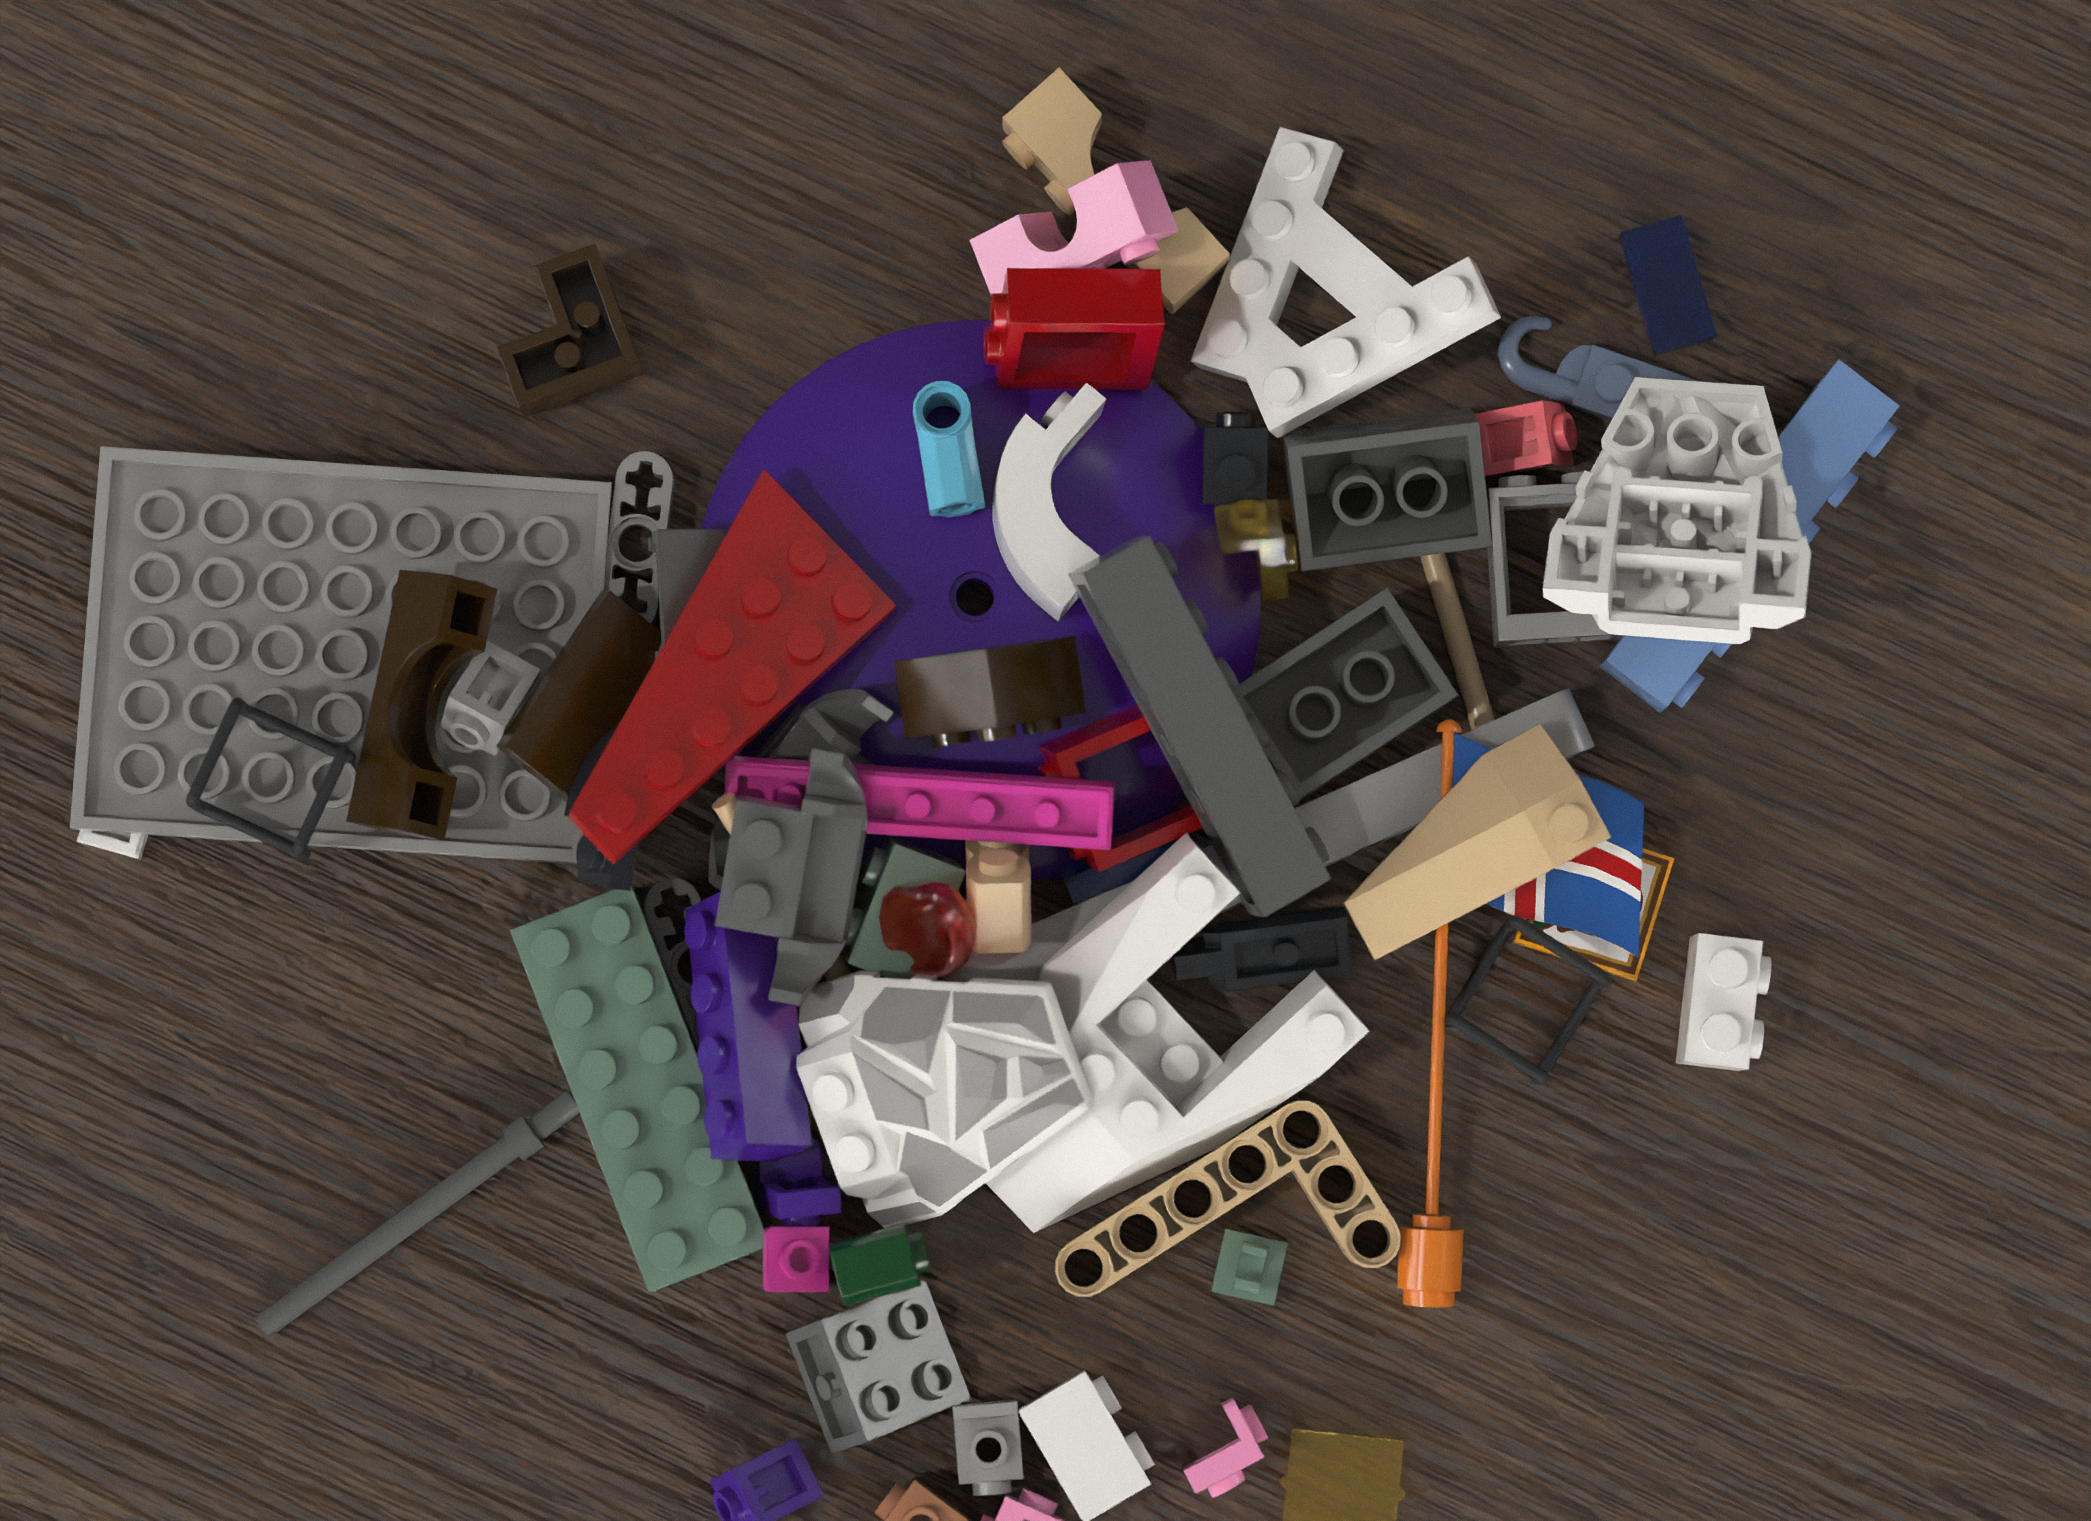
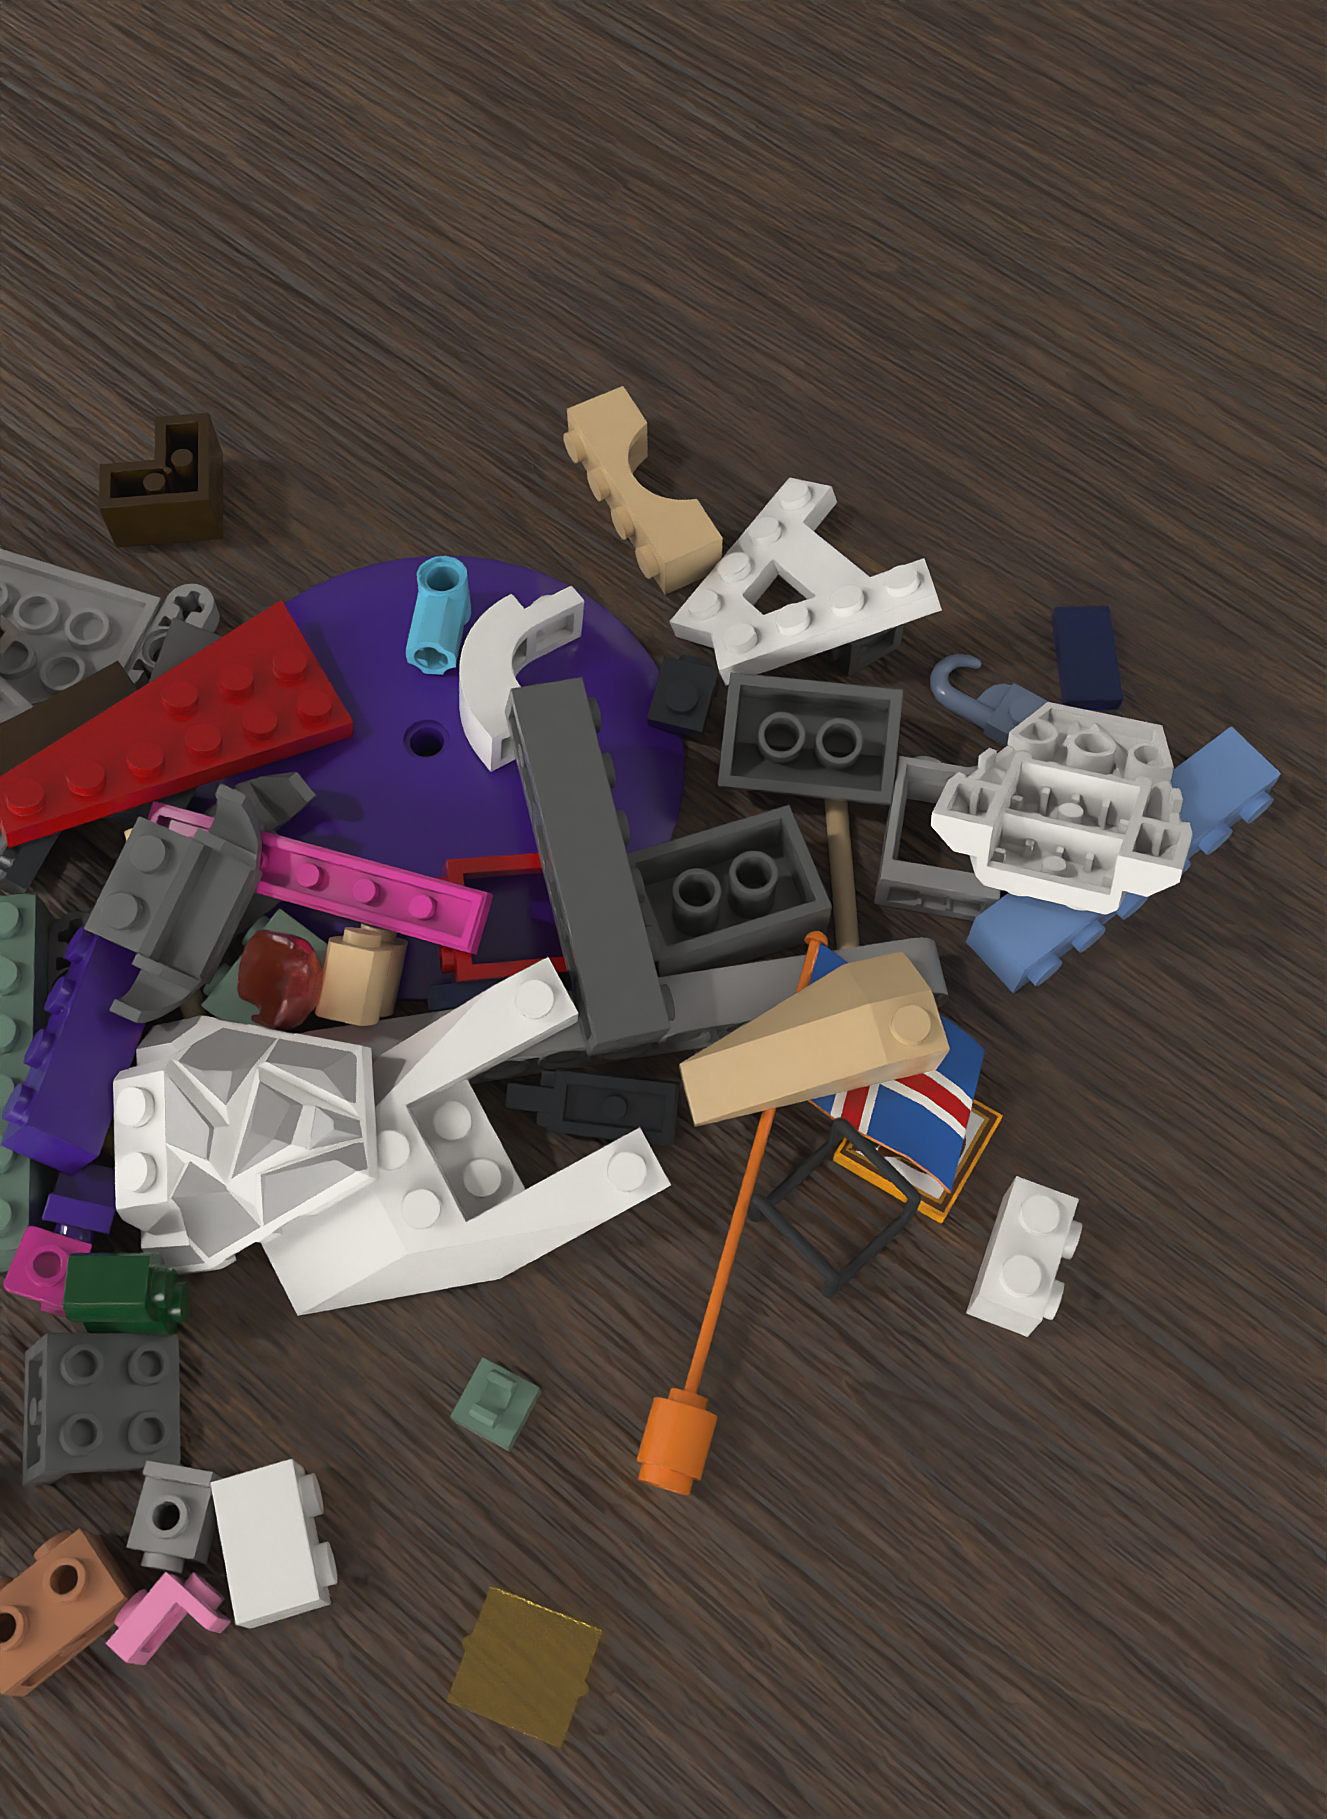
camera: 15 degrees right, 20 degrees down
dark brown brick [894,636,1086,747] -> none
bright pink arch [969,160,1178,295] -> none
red window [984,268,1165,390] -> none
tan beam [1055,1101,1401,1297] -> none
bright pink bracket [1182,1398,1268,1498] -> none
clear yellow bracket [1214,499,1298,601] -> none
coral bracket [1474,400,1577,478] -> none

